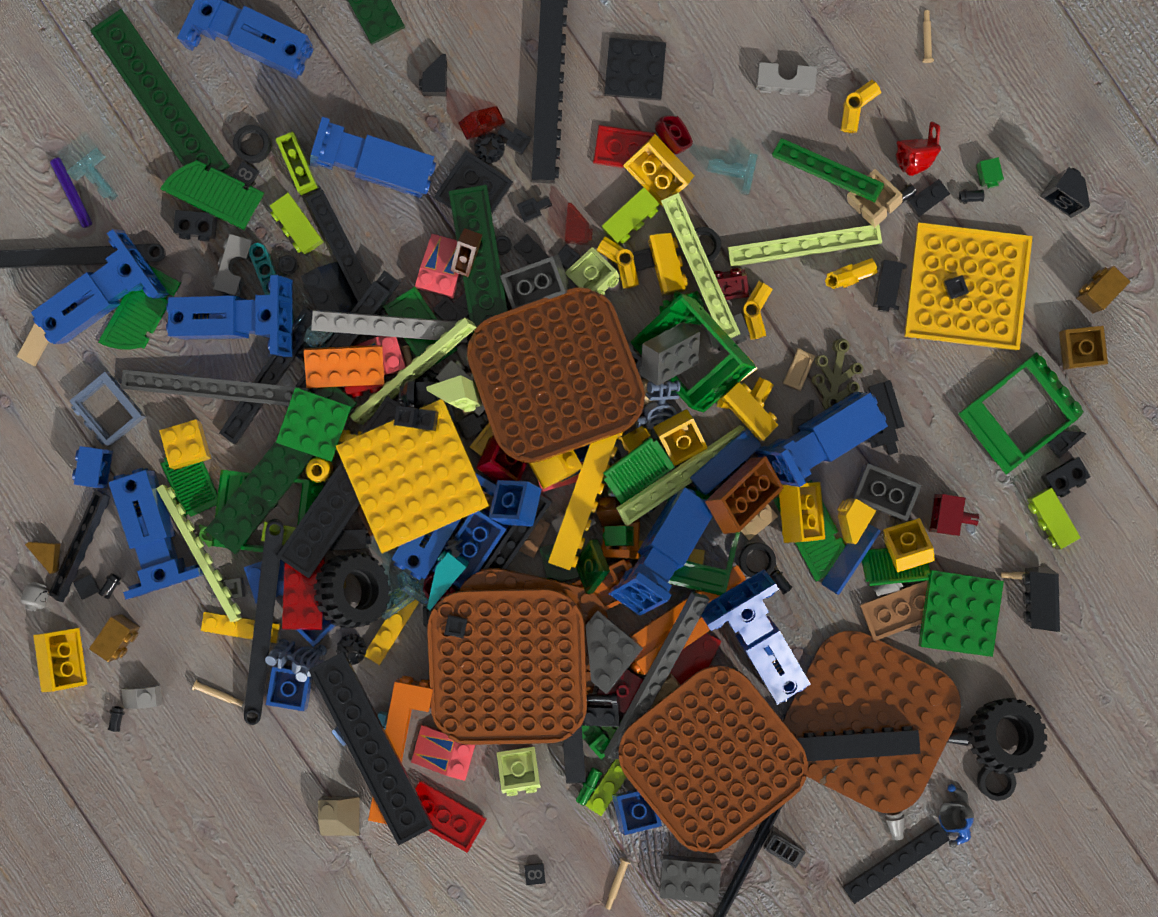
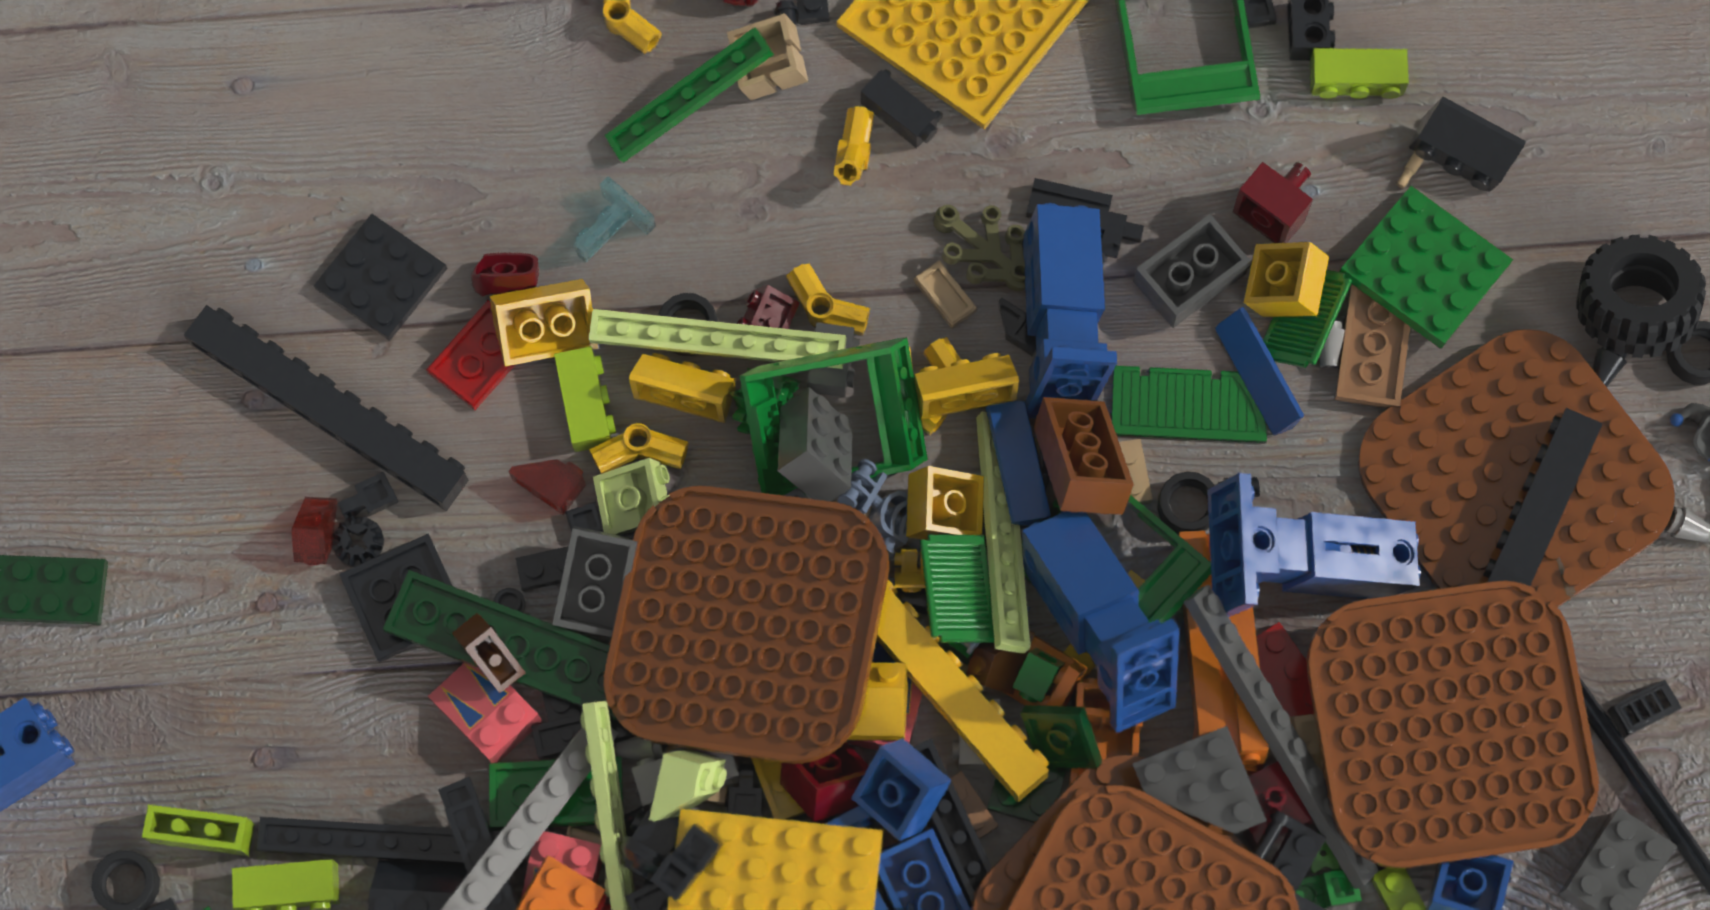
camera: 60 degrees left, 15 degrees down
blue brick [310,117,436,198] -> none
black slope [419,54,447,96] -> none
black plate [517,197,552,223] -> none
black tile [632,248,655,272] -> none
yellowish green plate [727,224,882,267] -> none
light grey arch [756,62,817,96] -> none
yellow slope [779,482,825,543] -> none
yellow slope [837,499,876,545] -> none
black tile [943,275,969,300] -> none

